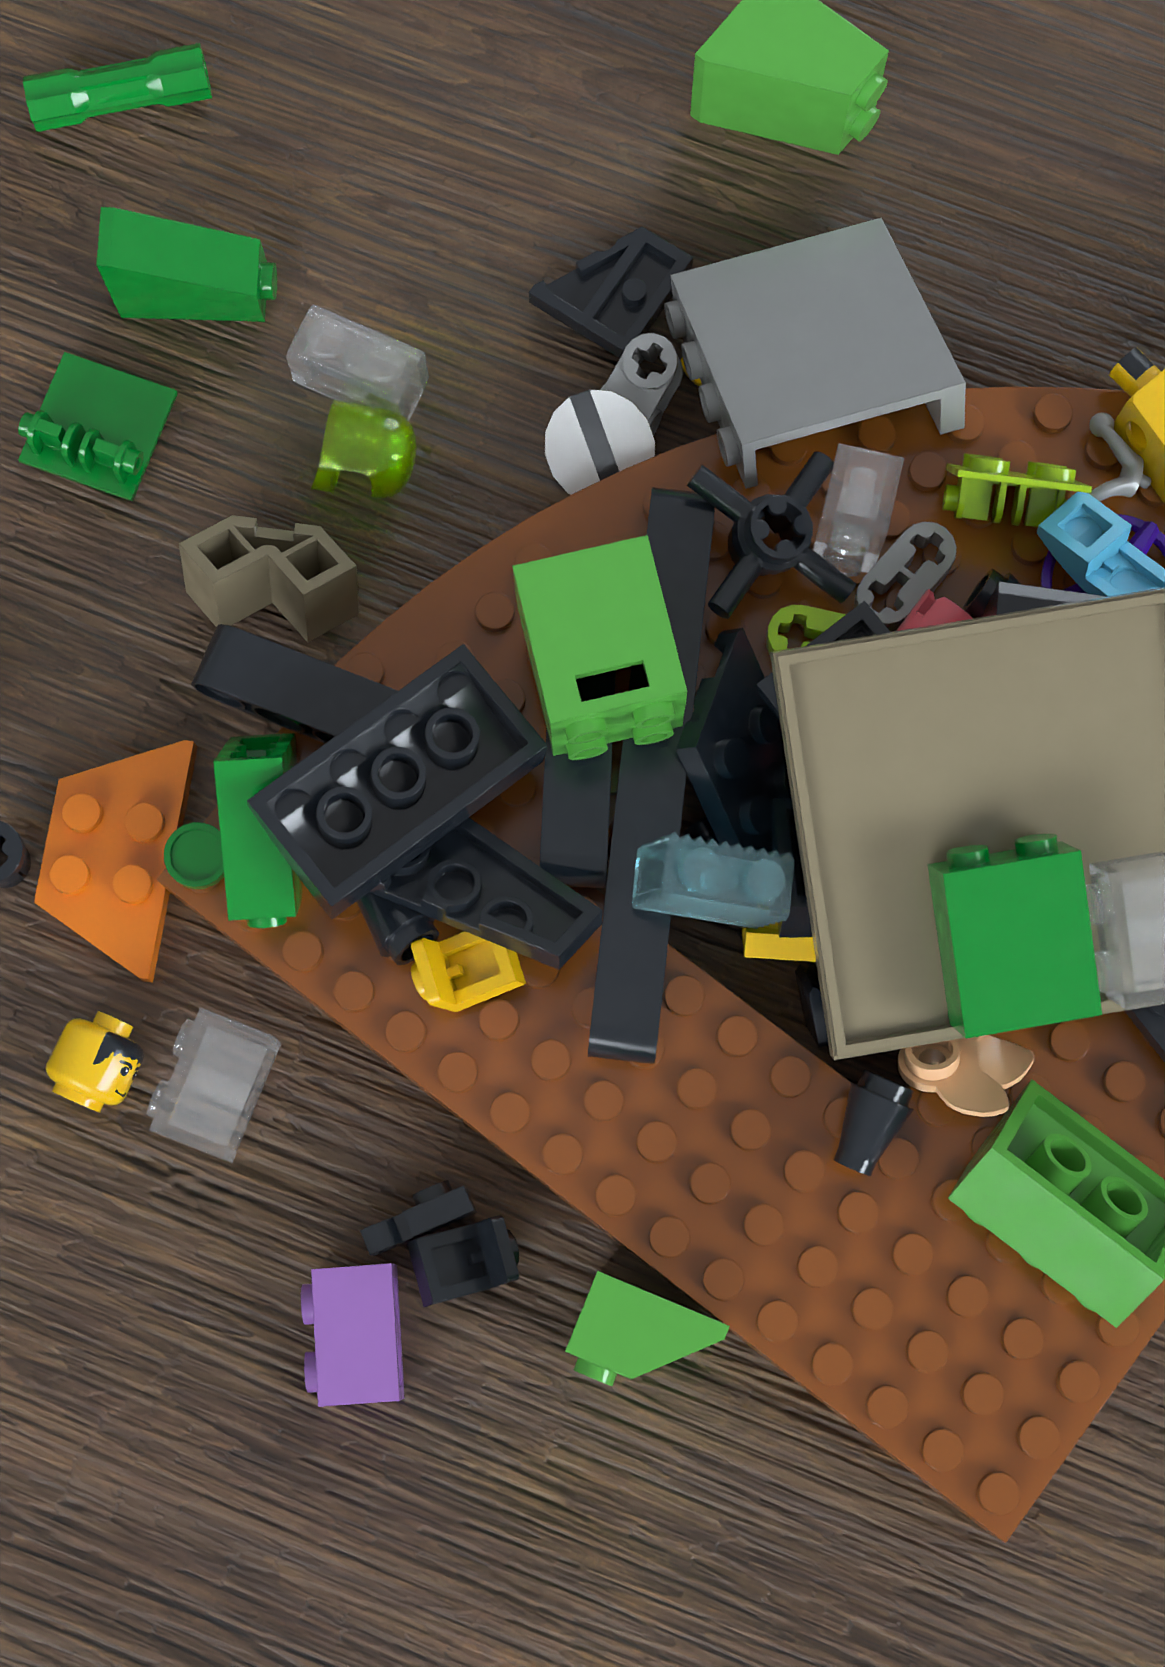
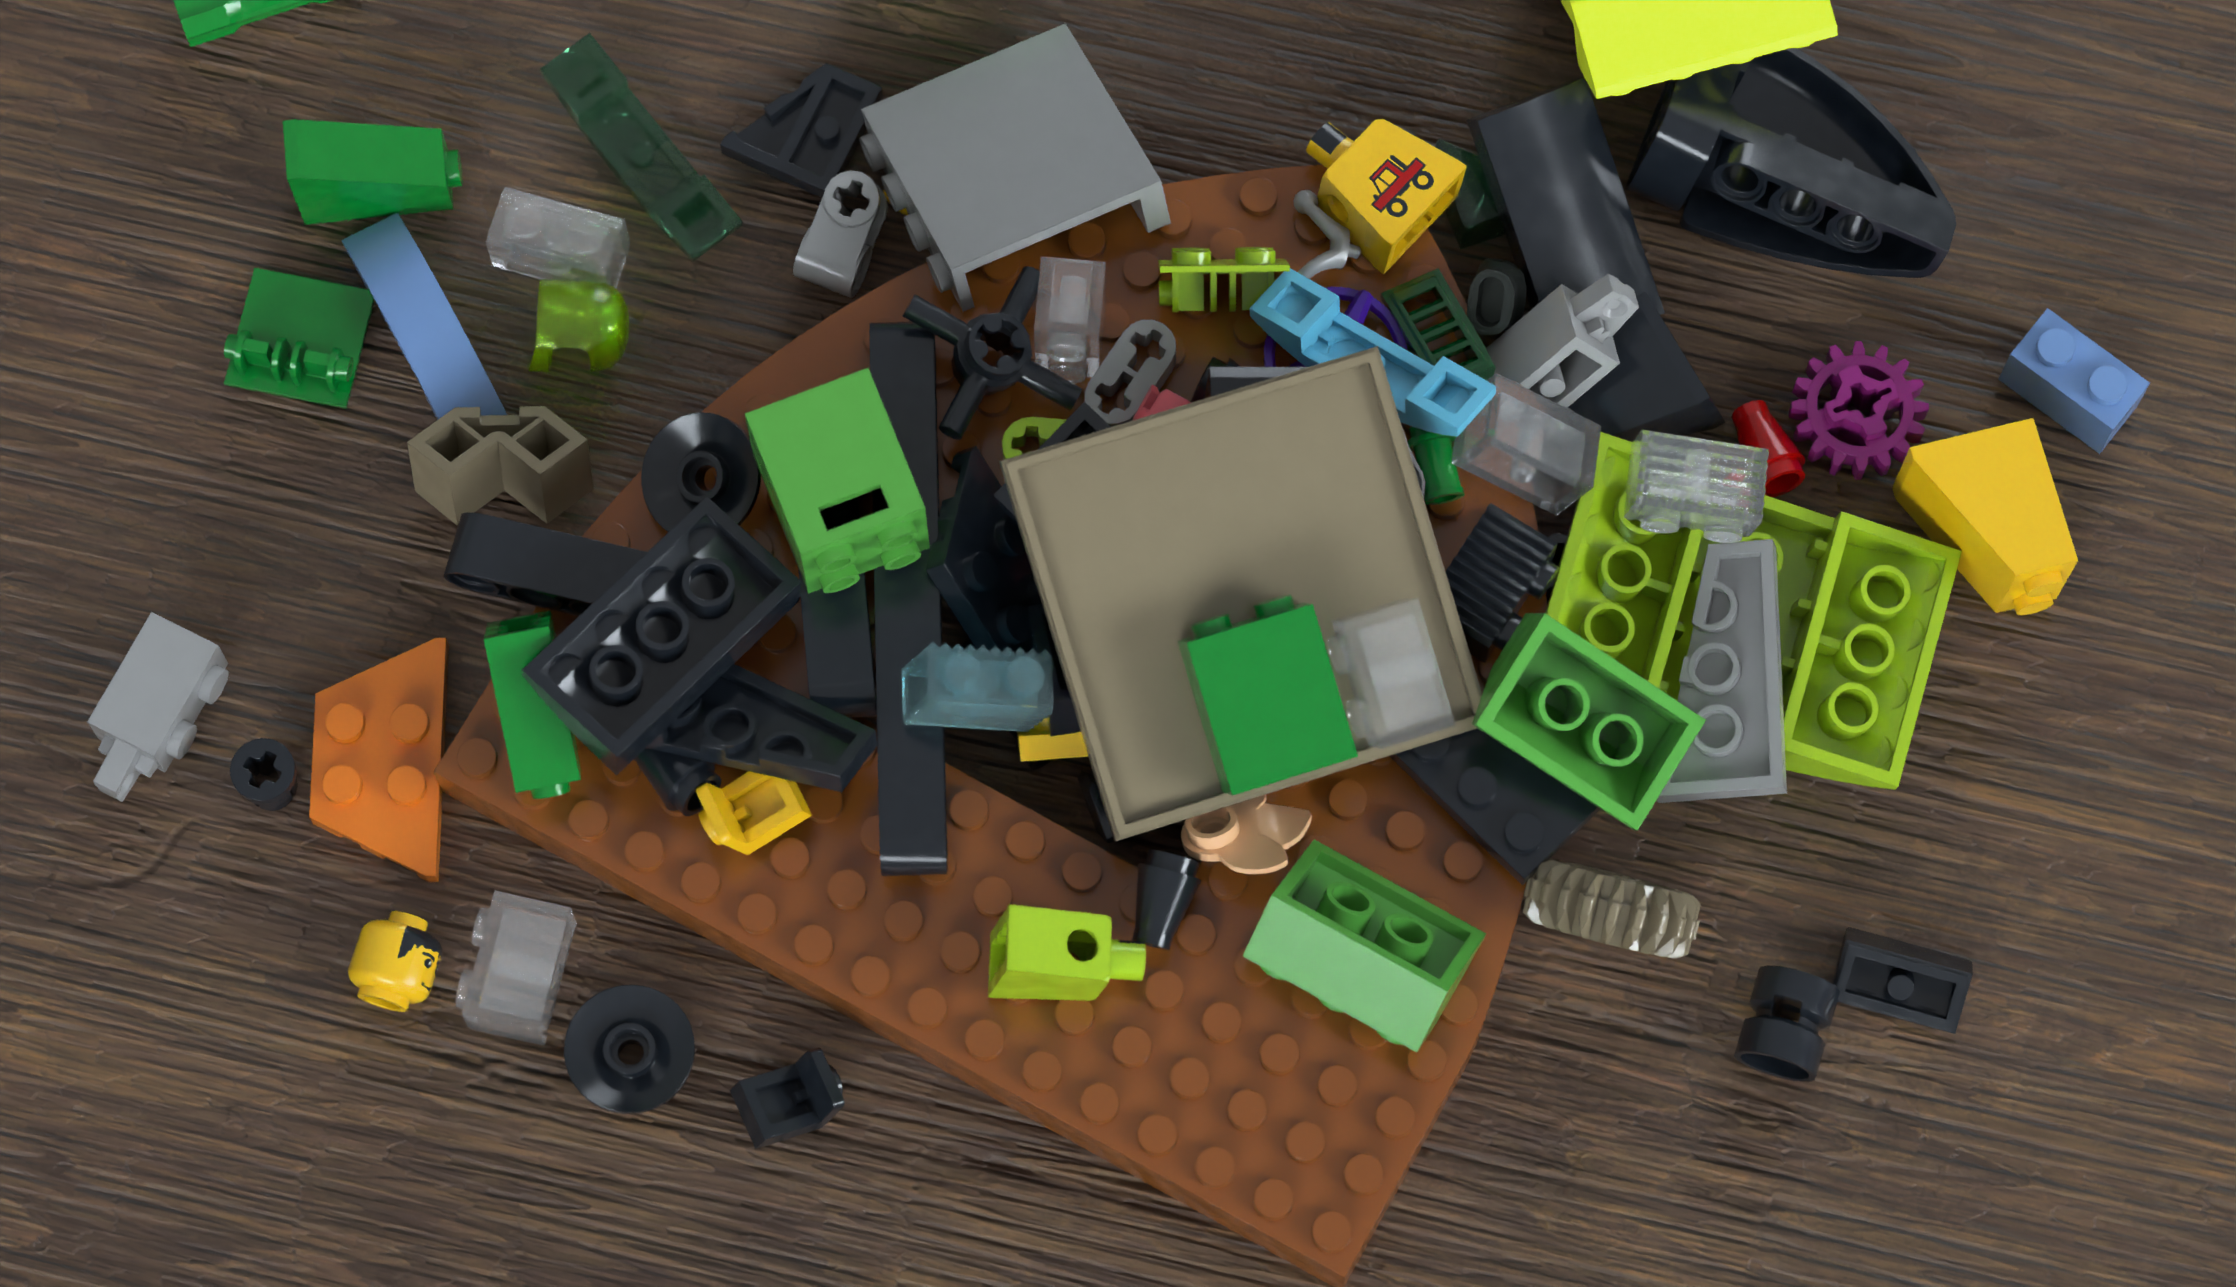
camera: 10 degrees left, 5 degrees down
green piece [164,822,224,889] -> none
medium lavender brick [301,1263,405,1407] -> none
black plate [360,1180,477,1256] -> none
white sticker [545,389,655,495] -> none
bright green slope [565,1271,730,1386] -> none
none -> medium blue slope [342,213,507,420]
none -> clear green slope [540,33,743,262]
none -> black dish [564,985,695,1114]
none -> black dish [641,412,761,532]
none -> lime torso [988,905,1146,1001]

